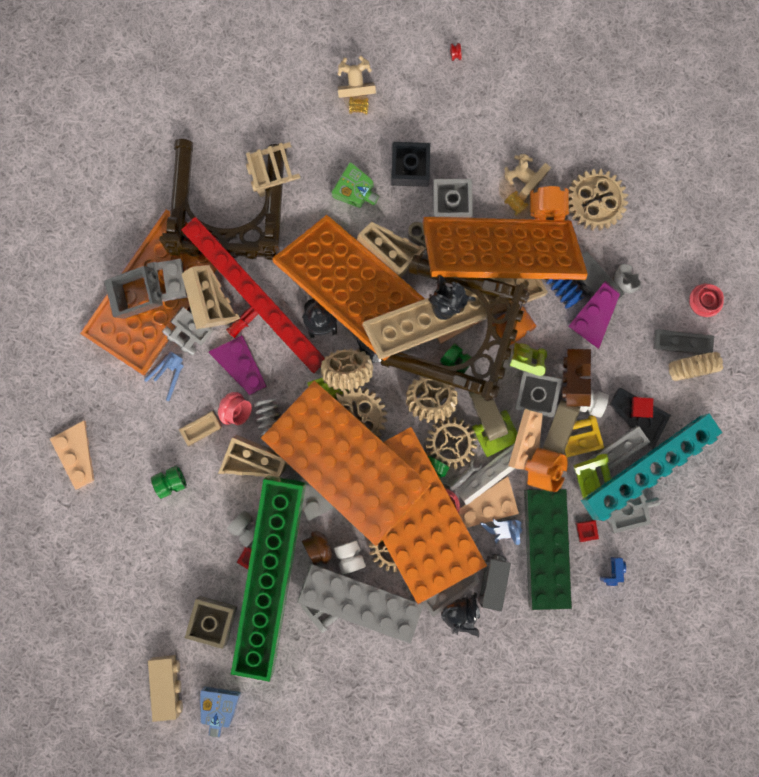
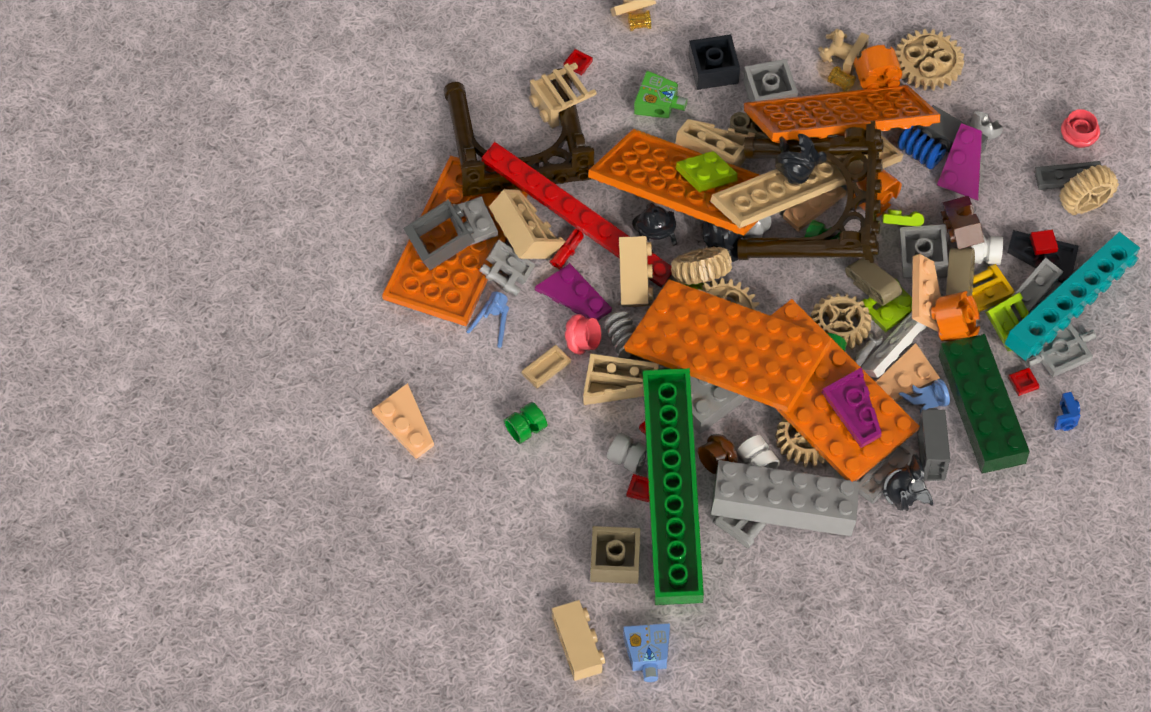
camera: 15 degrees left, 25 degrees down
tan gear [406,376,458,424] -> none
none -> red tile [563,49,593,76]
none -> tan brick [619,236,653,307]
none -> lime plate [676,151,738,192]
none -> magenta wing [822,367,882,448]

